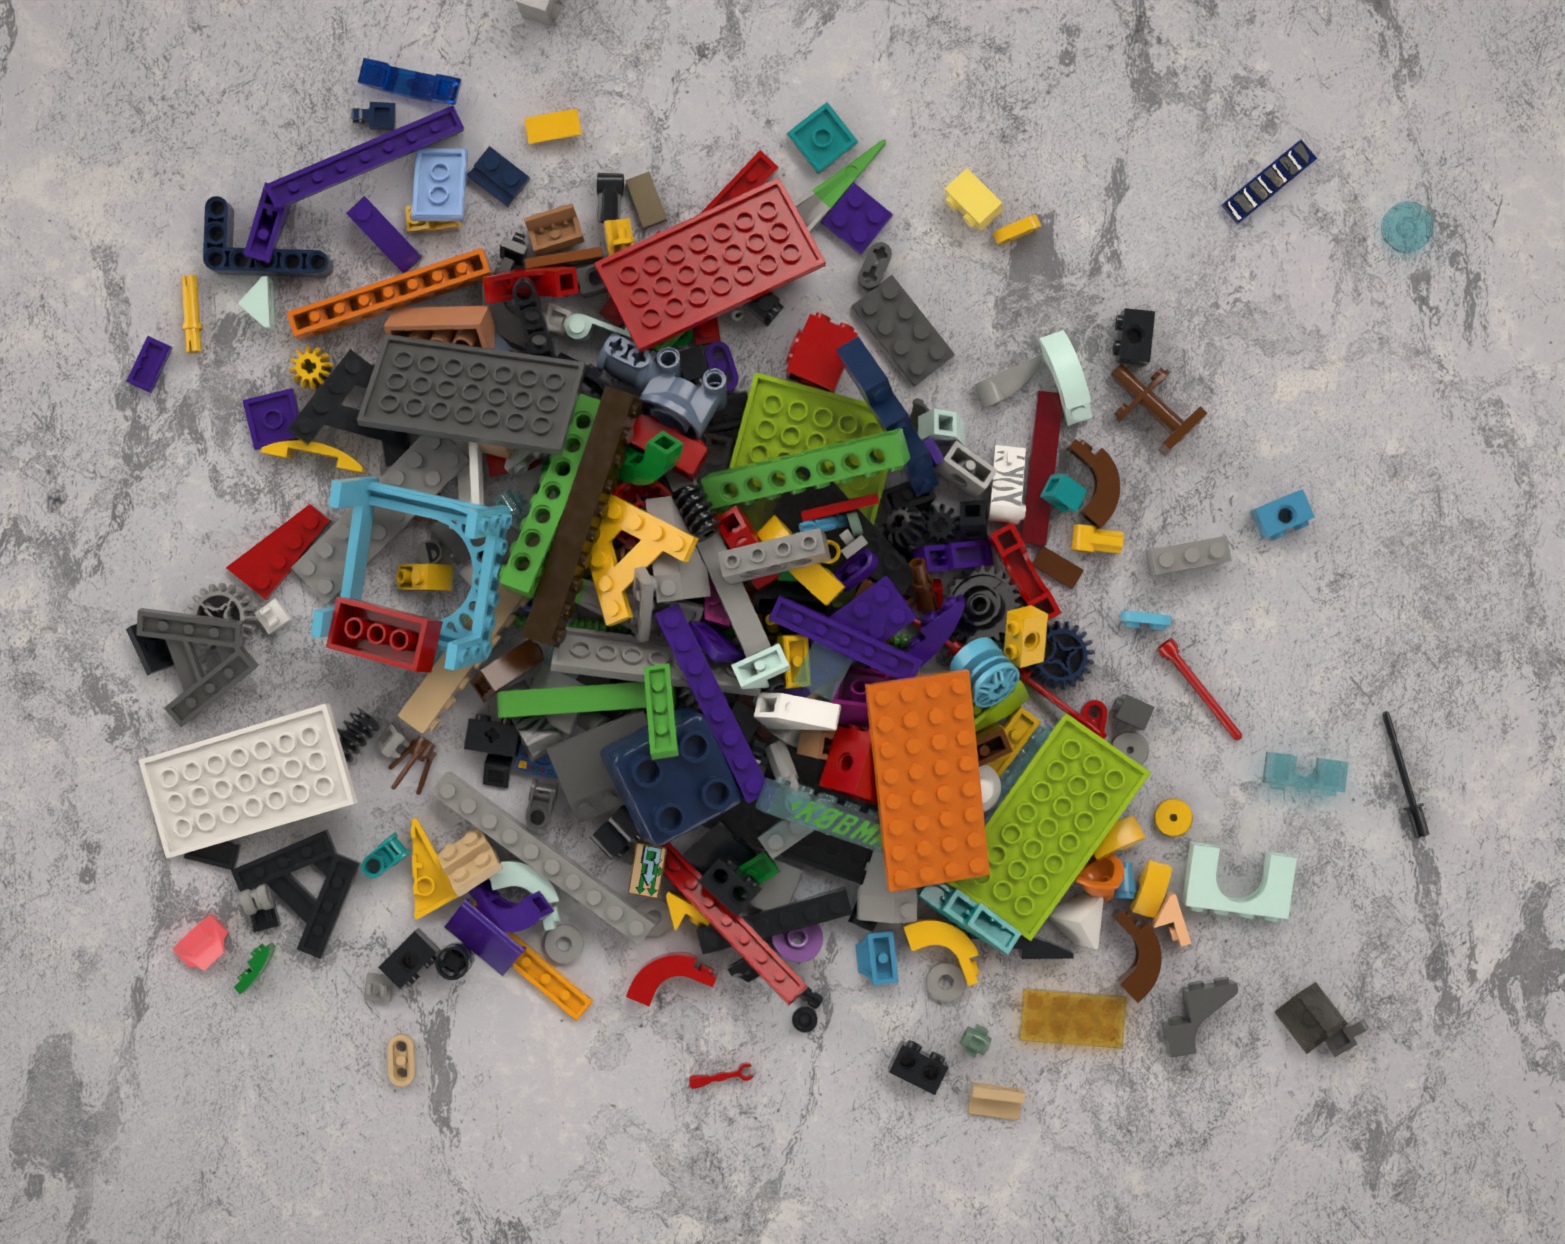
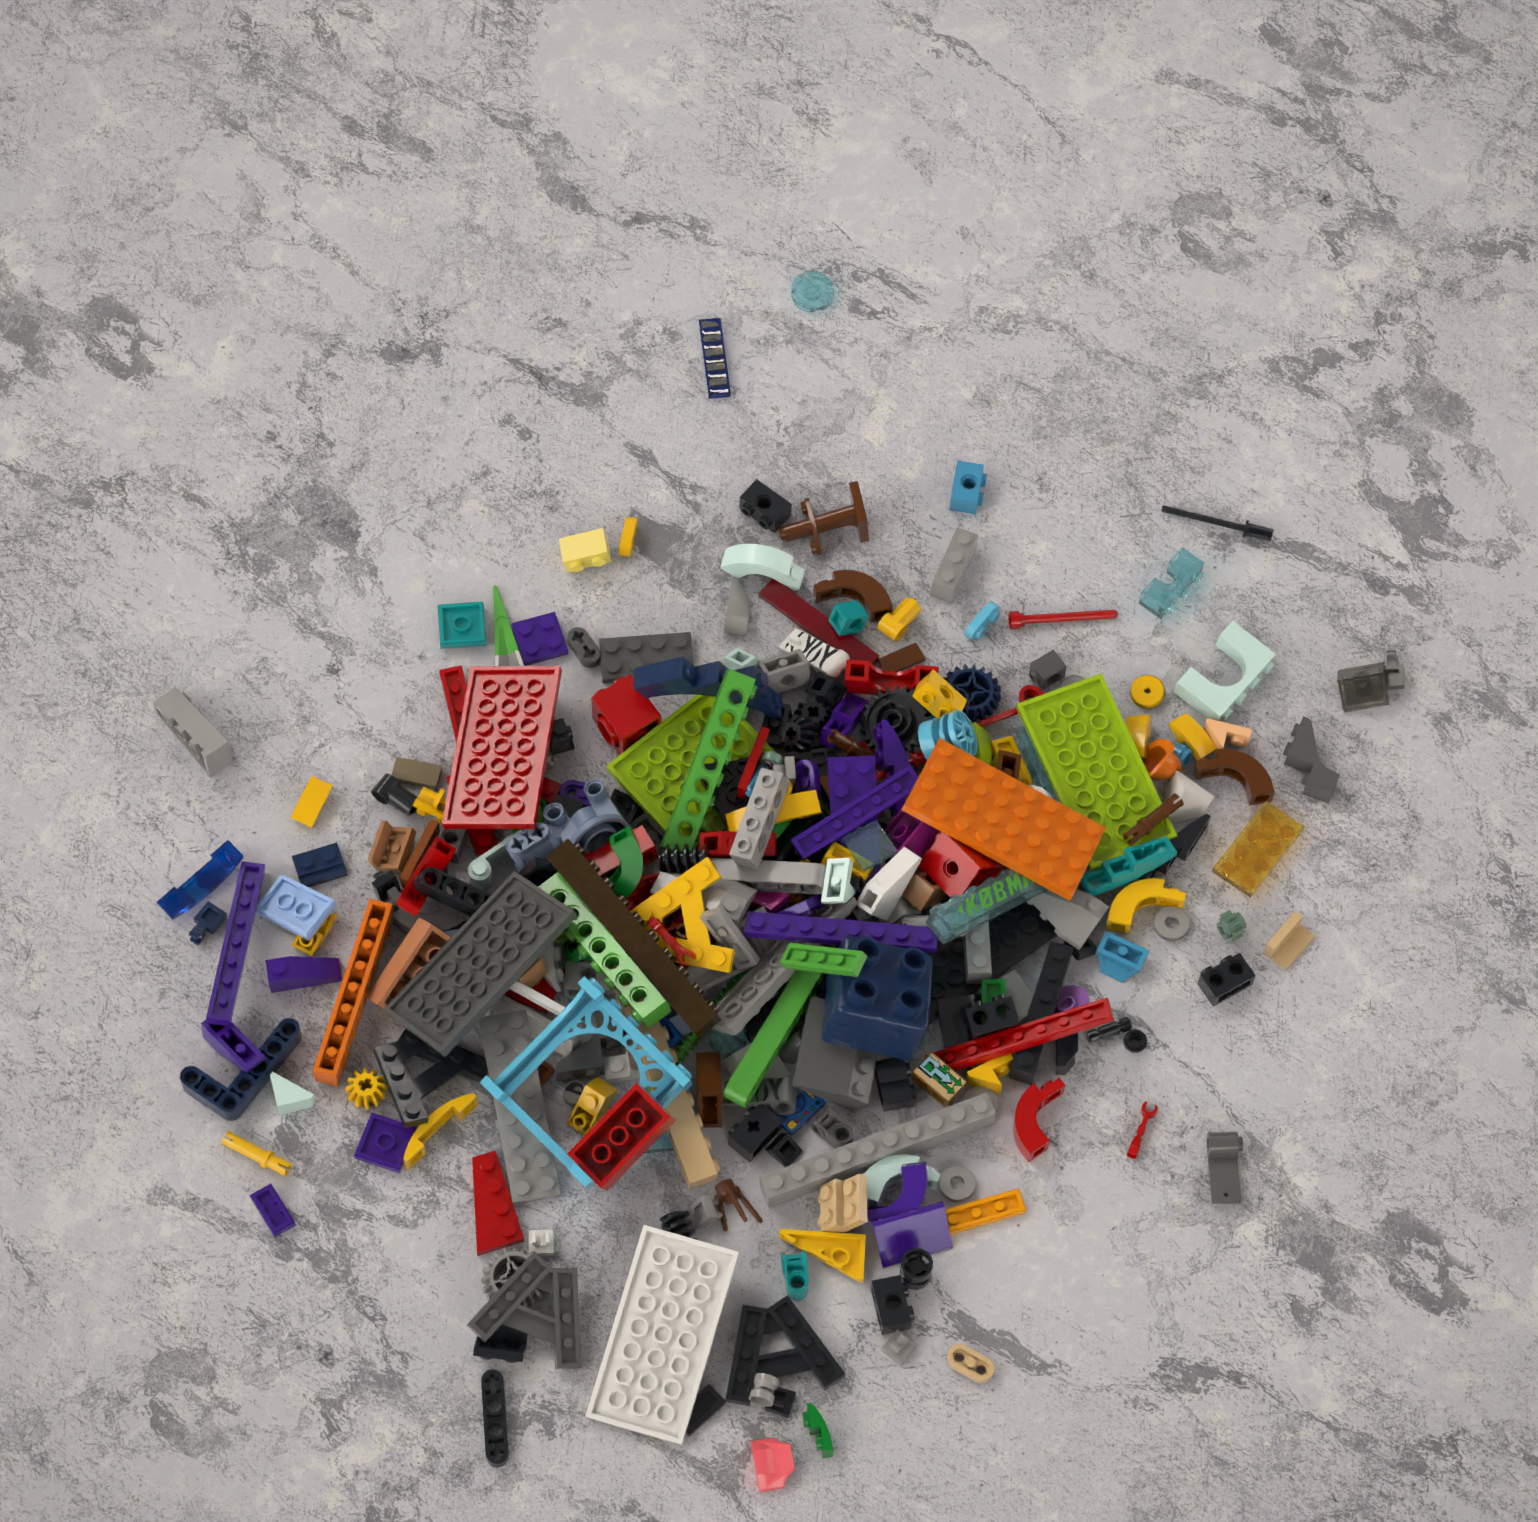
camera: 60 degrees left, 25 degrees down
none -> black beam [481,1369,509,1468]
none -> red piece [647,917,696,967]
none -> reddish brown pin [1123,793,1184,846]
none -> dark grey door [1207,1132,1243,1204]

